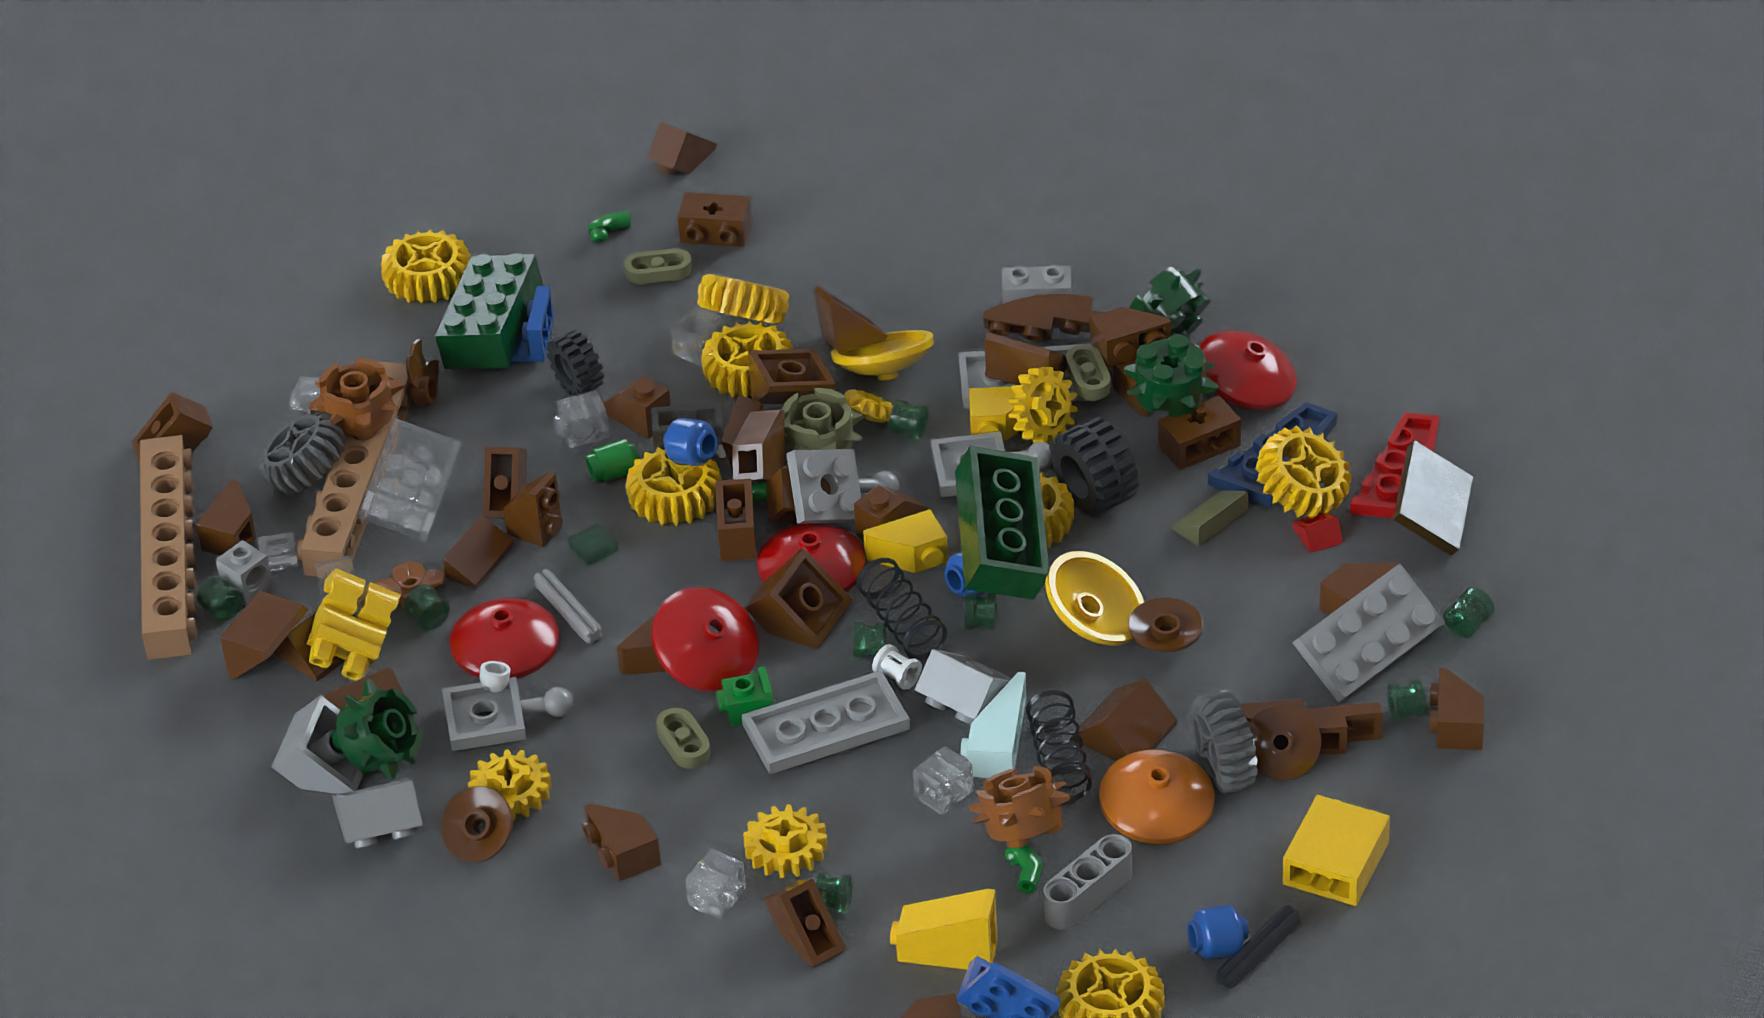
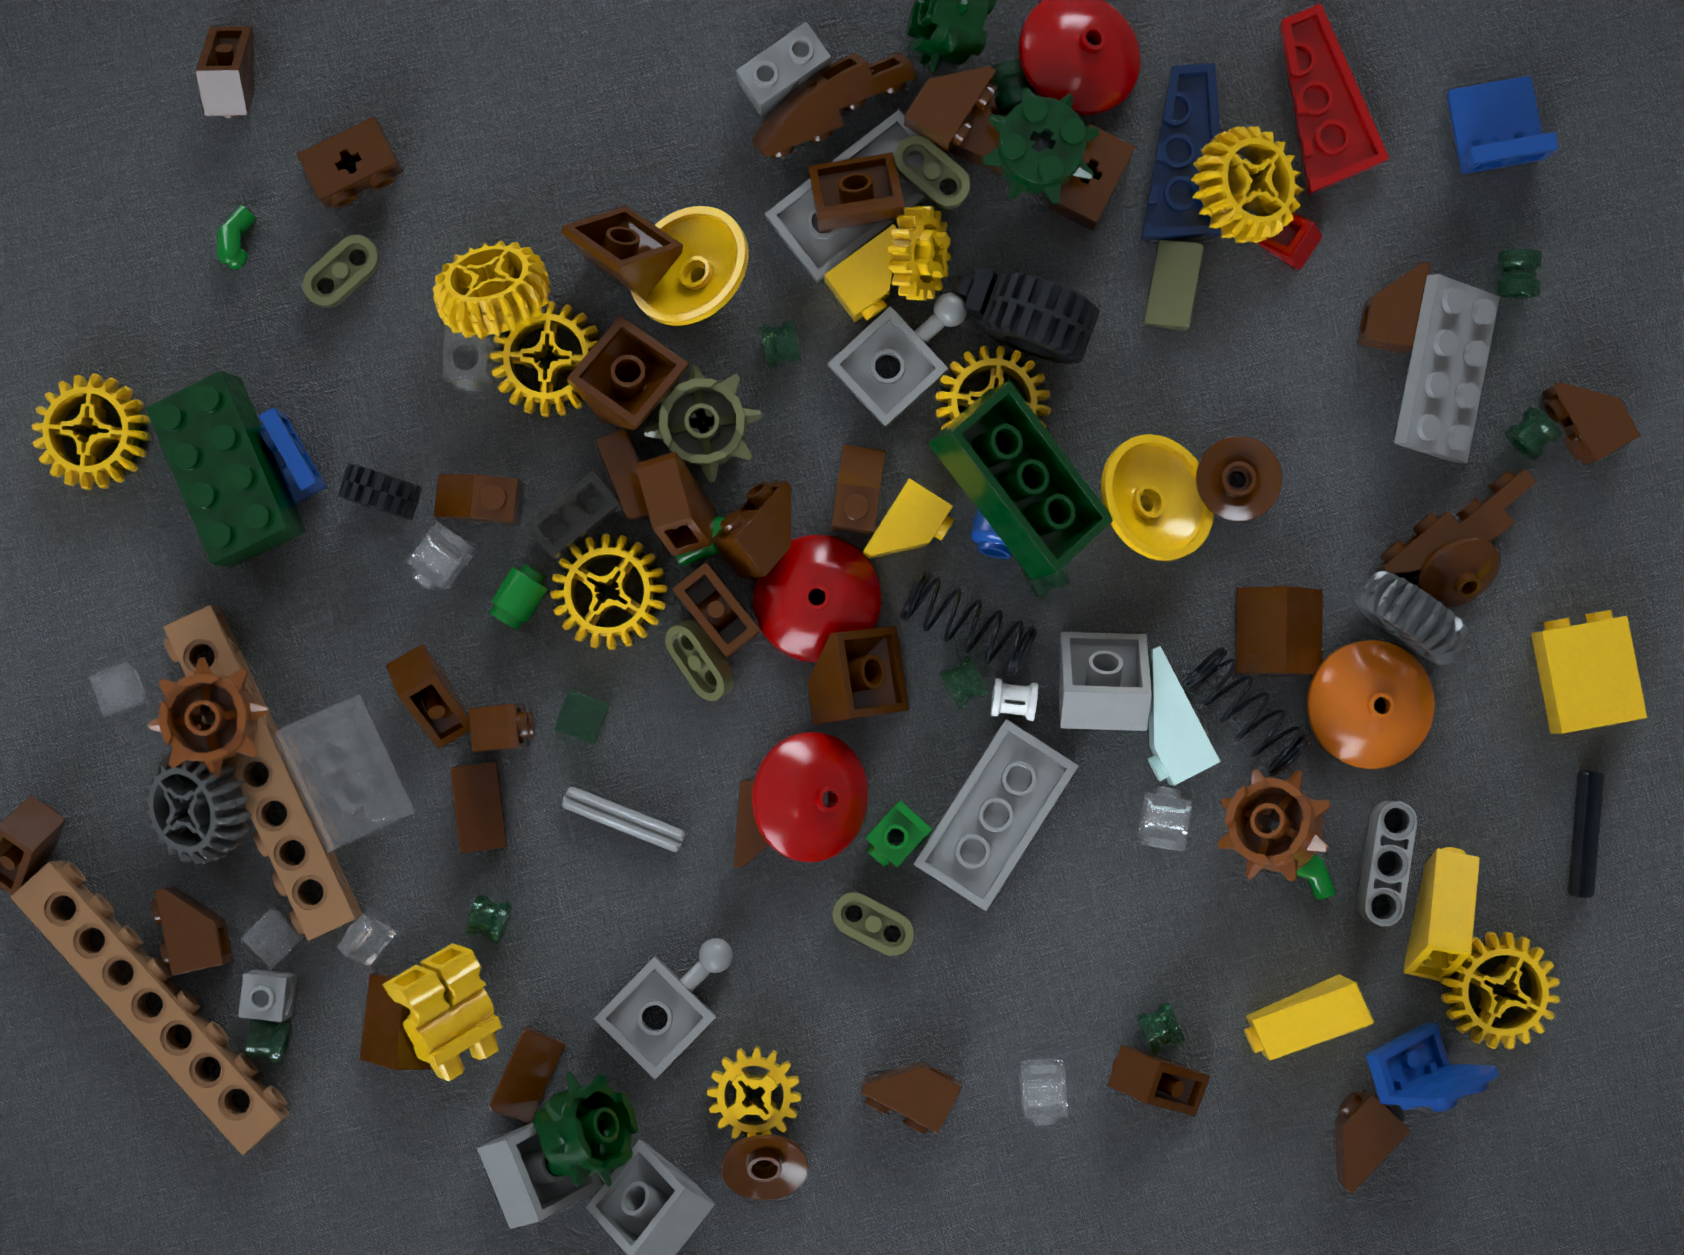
camera: 35 degrees left, 45 degrees up
reddish brown slope [220,590,308,680] -> none
dark orange plate [373,561,445,608] -> none
reddish brown plate [406,339,439,408] -> none
red dish [449,598,560,679] -> none
white hinge [480,661,511,693] -> none
blue head [663,418,718,466] -> none
yellow gear [743,804,828,878] -> none
light grey plate [787,449,899,524] -> none
yellow gear [844,389,897,423] -> none
blue head [1187,905,1249,960] -> none
tile [1393,440,1473,556] -> none
none -> olive plate [665,619,734,701]
none -> yellow slope [1403,847,1480,981]
none -> blue bracket [1446,76,1559,175]

